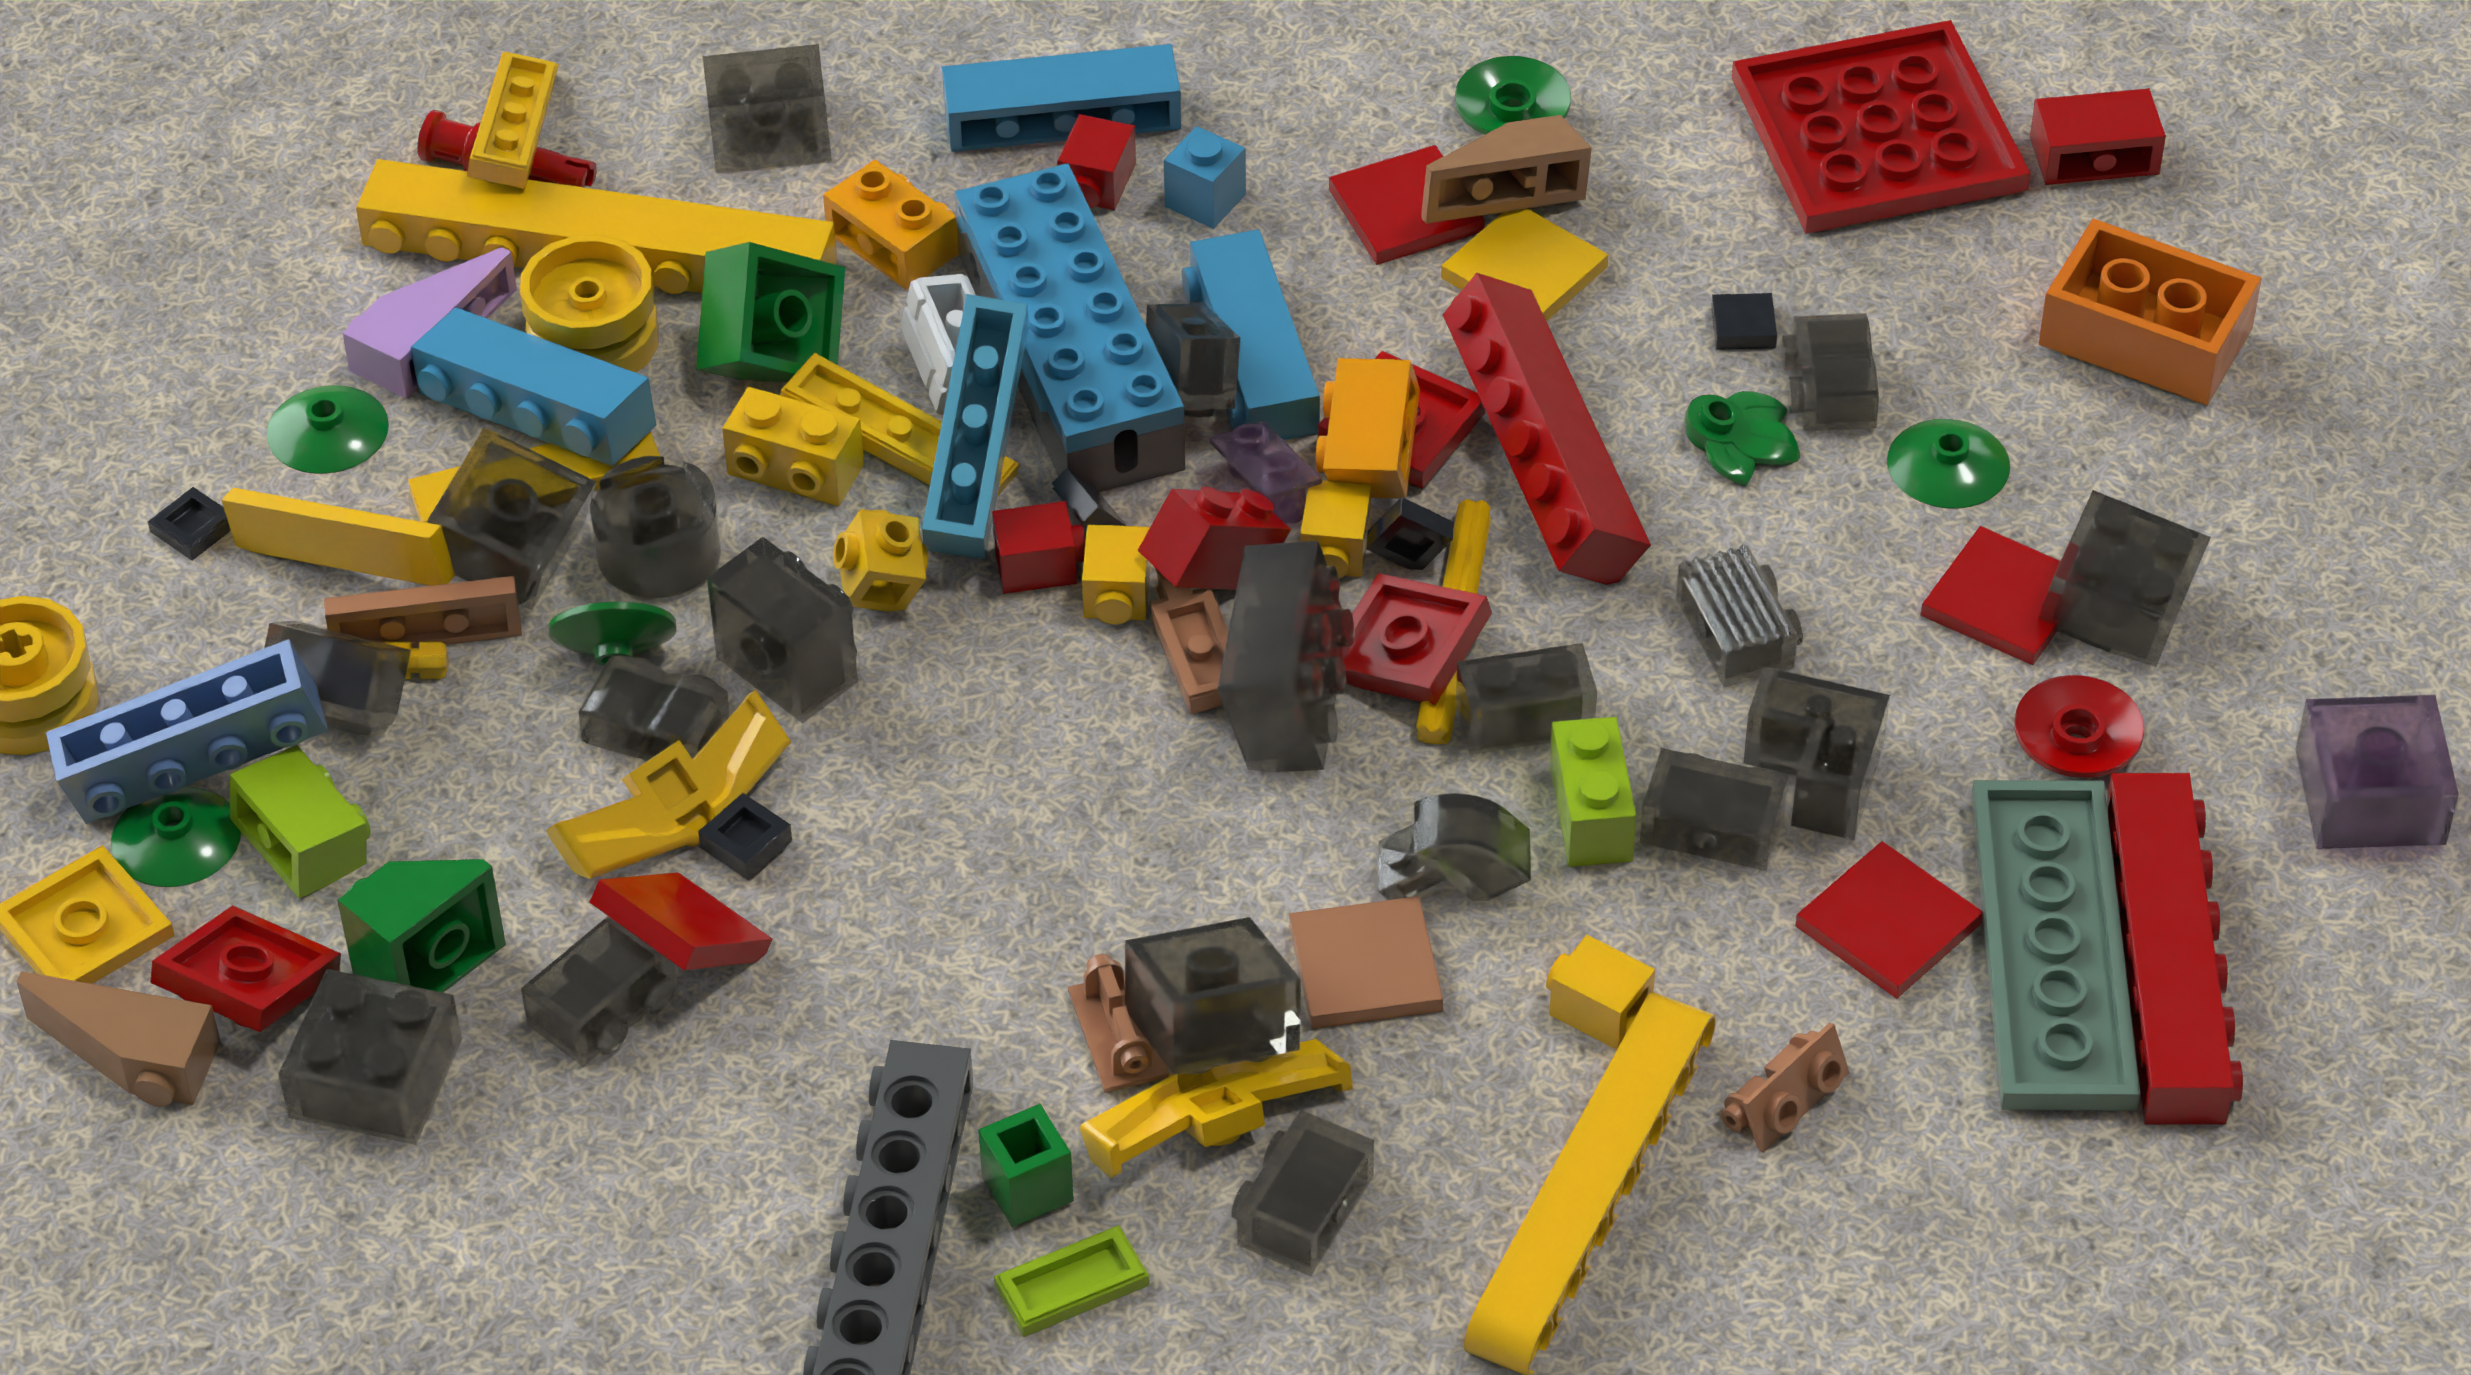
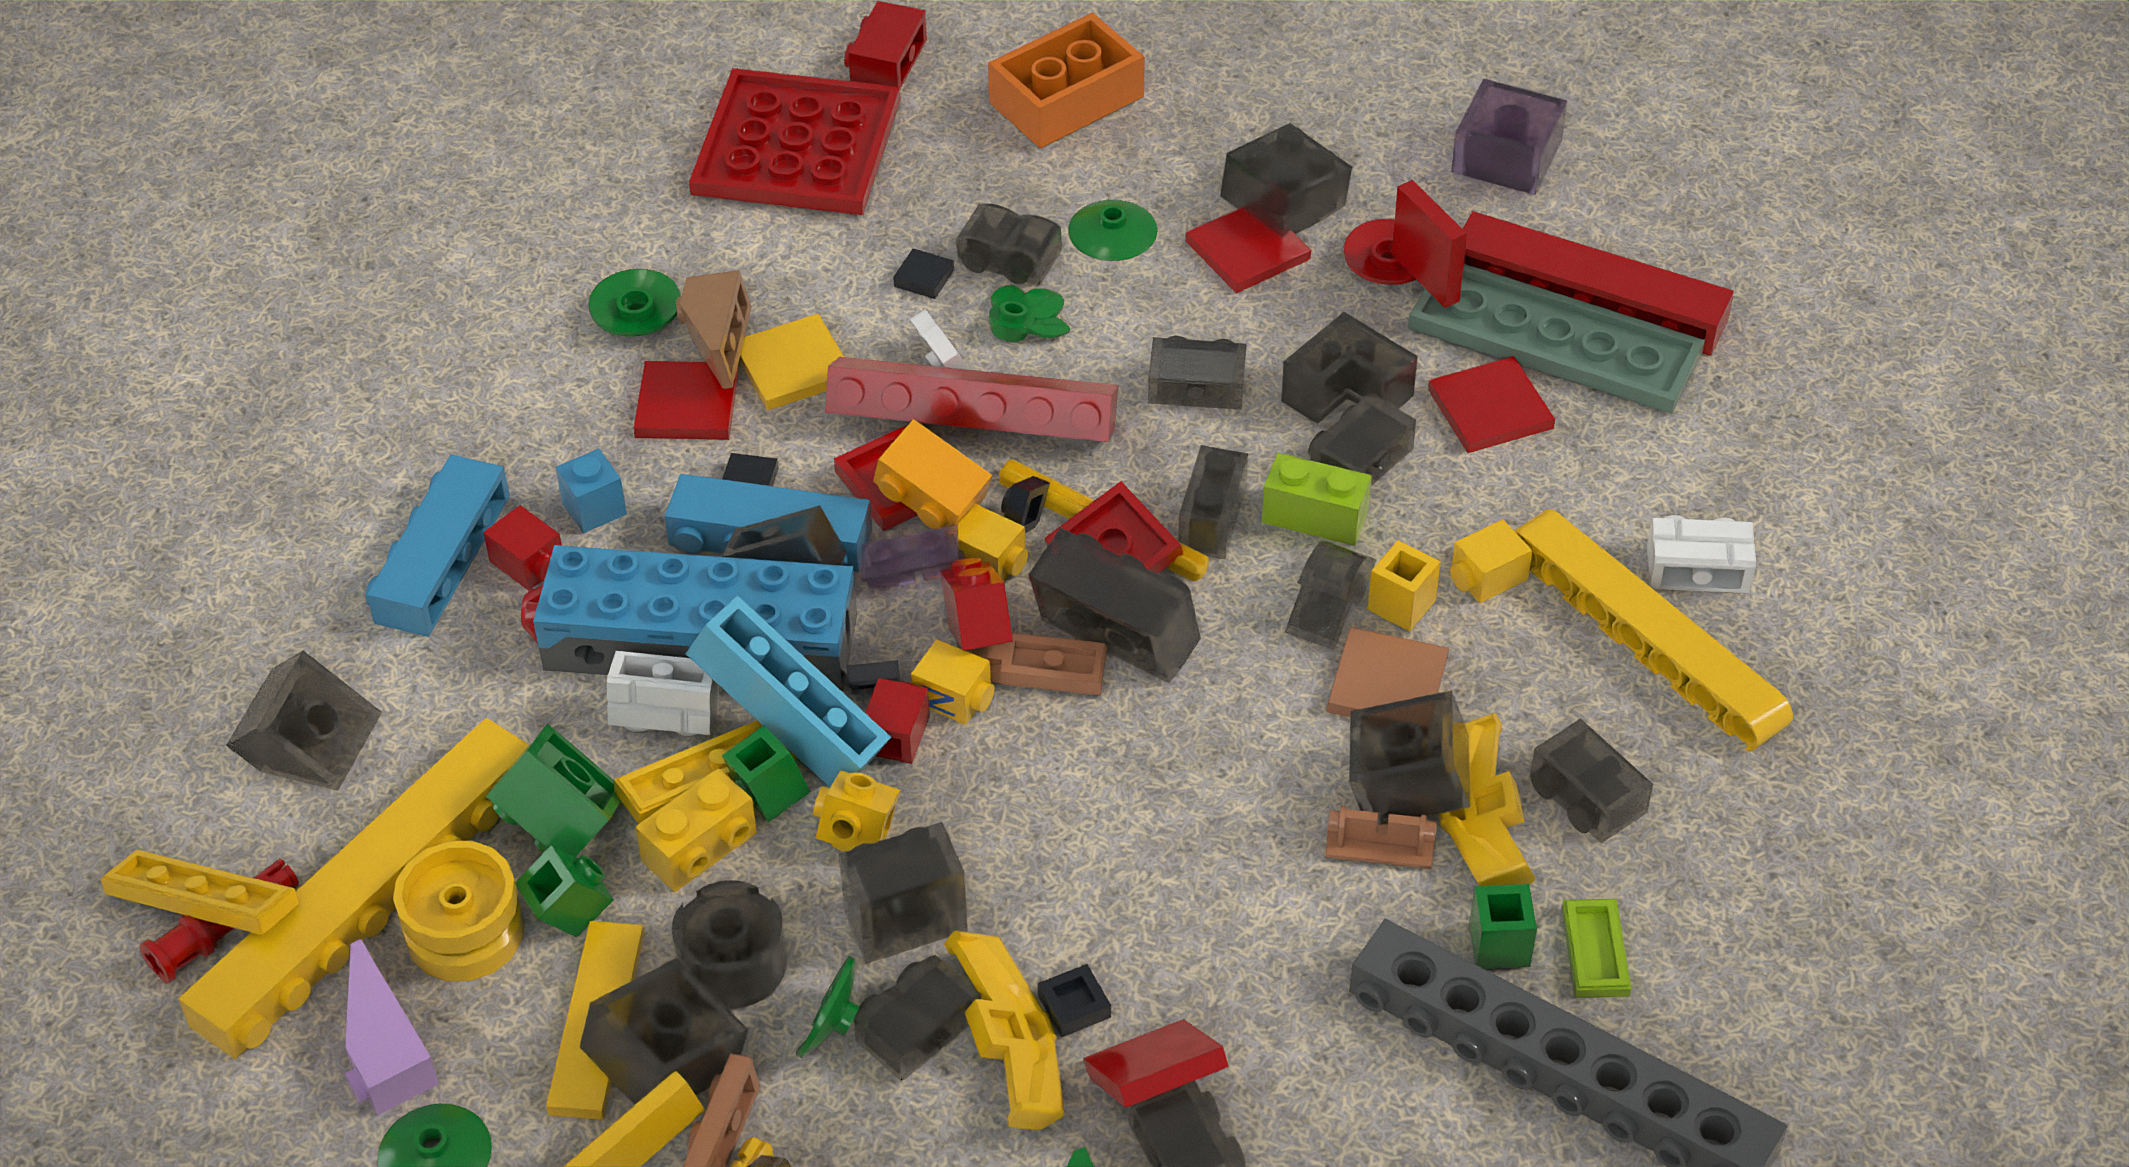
camera: 65 degrees left, 0 degrees up
dark azure brick [410,307,657,466] -> none
light orange brick [823,159,959,290] -> none
nougat hinge [1721,1023,1850,1153] -> none
none -> green brick [515,845,614,937]
none -> green brick [721,725,811,823]
none -> black tile [722,453,779,486]
none -> white plate [910,309,969,370]
none -> yellow brick [1367,540,1441,632]
none -> red tile [1392,180,1467,308]
none -> white brick [1647,515,1756,593]

